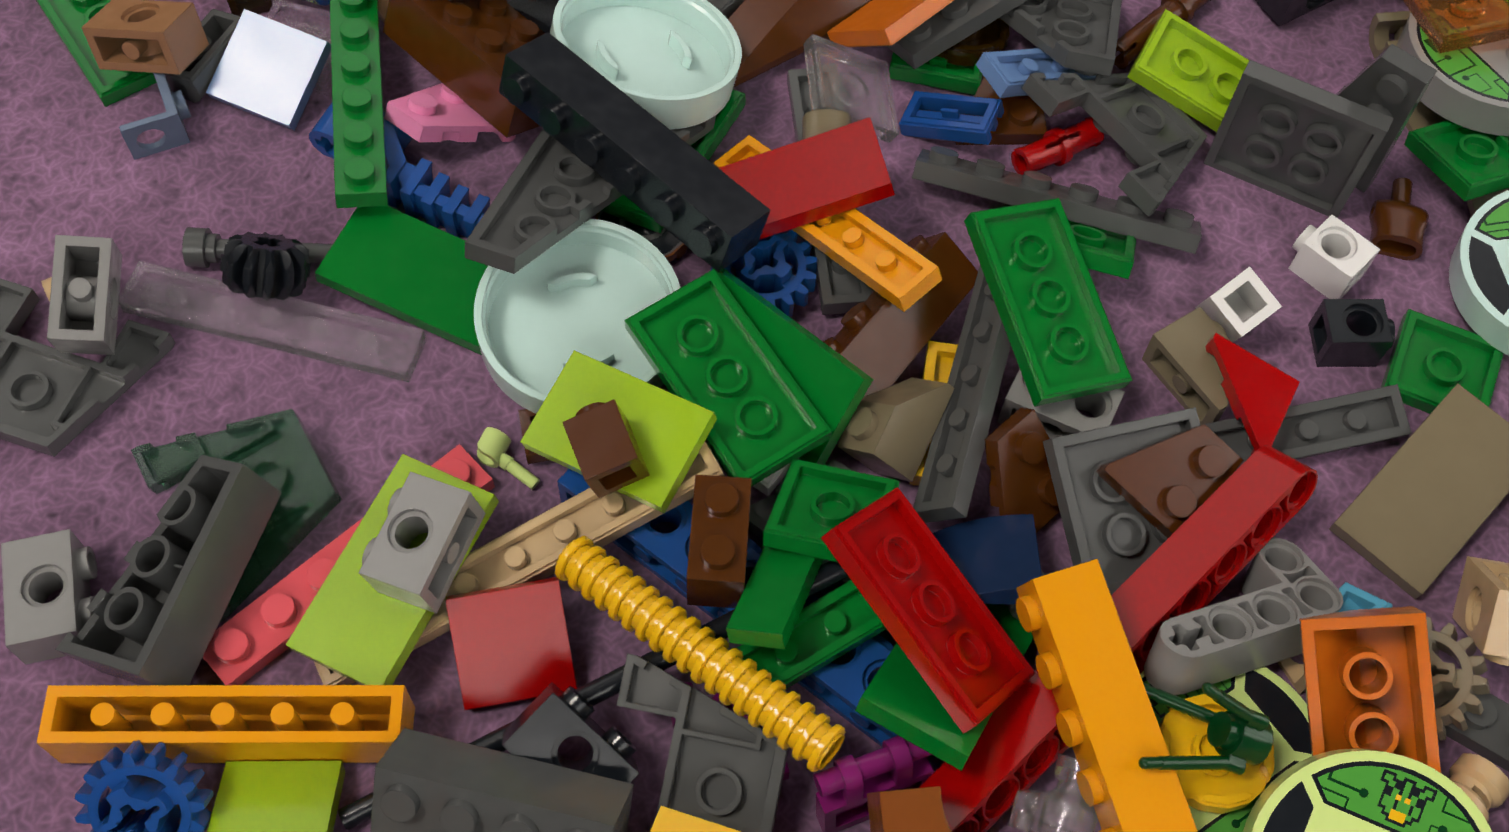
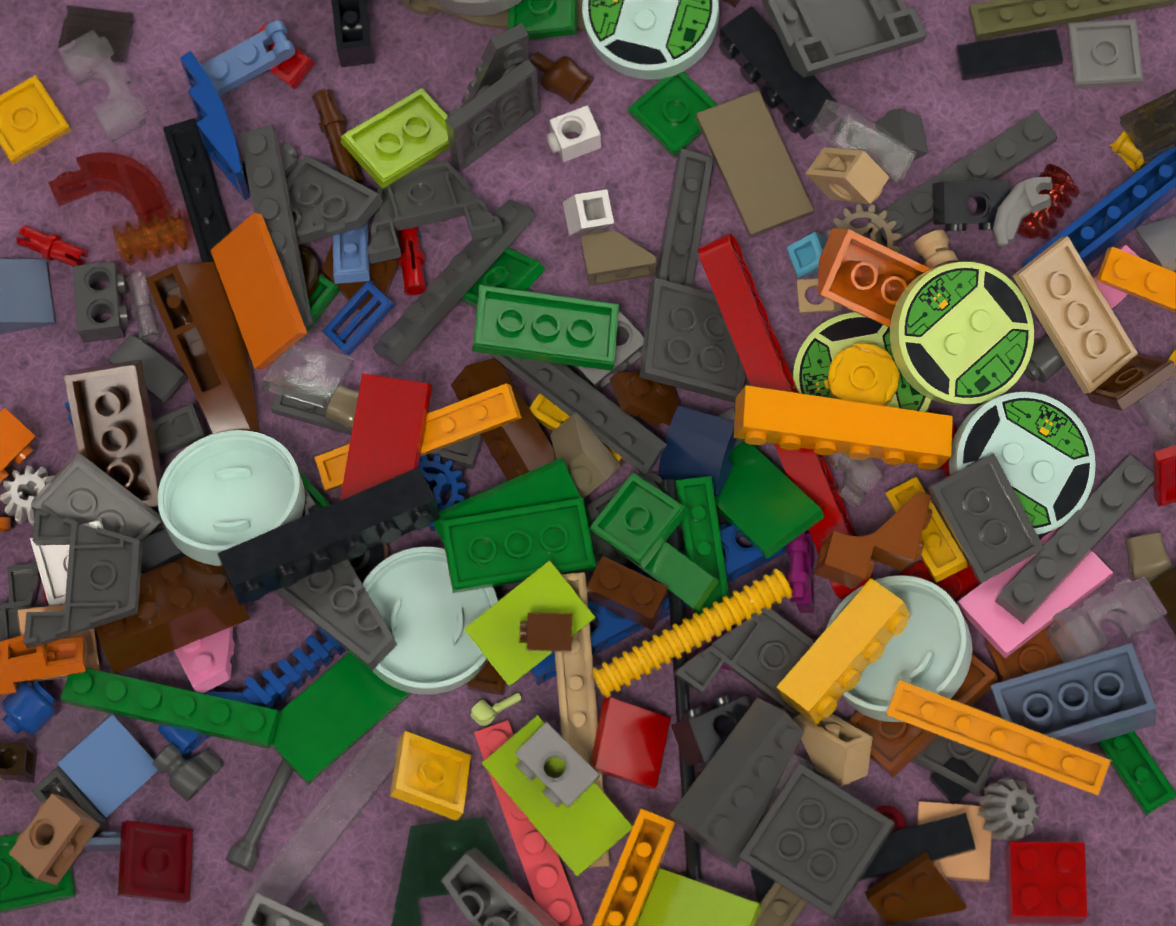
camera: 60 degrees left, 10 degrees up
black gear [220,232,311,301] -> none
red tile [821,487,1036,734] -> none
reddish brown wing [1096,424,1244,538] -> none
dark green plant [1138,682,1273,775] -> none
light grey beam [1143,537,1344,695] -> none
red tile [1205,333,1300,455] -> none
black brick [1308,299,1395,367] -> none
none -> dark red tile [118,820,193,903]
none -> dark grey piece [152,743,224,802]
none -> yellow plate [390,731,471,821]

